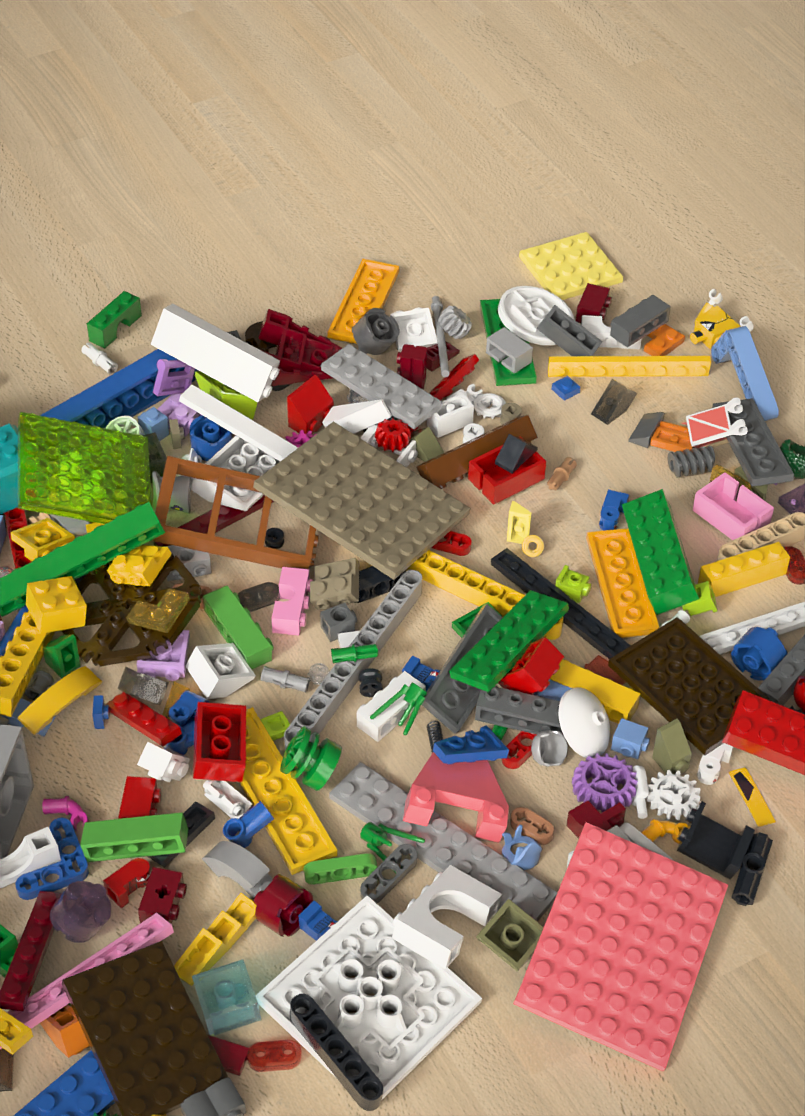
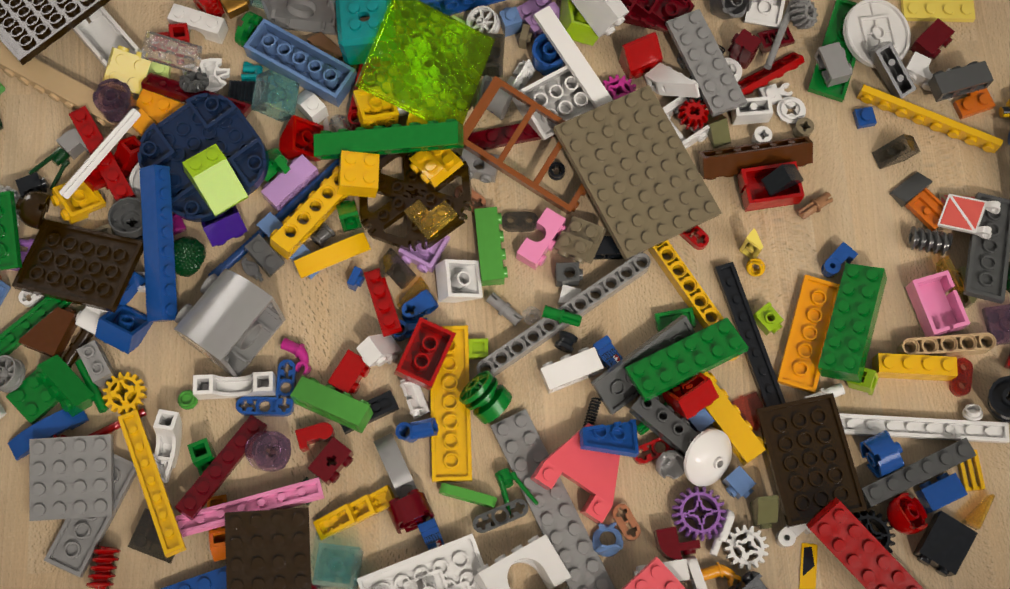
camera: 25 degrees right, 25 degrees up
green plant [370,682,427,735] -> none

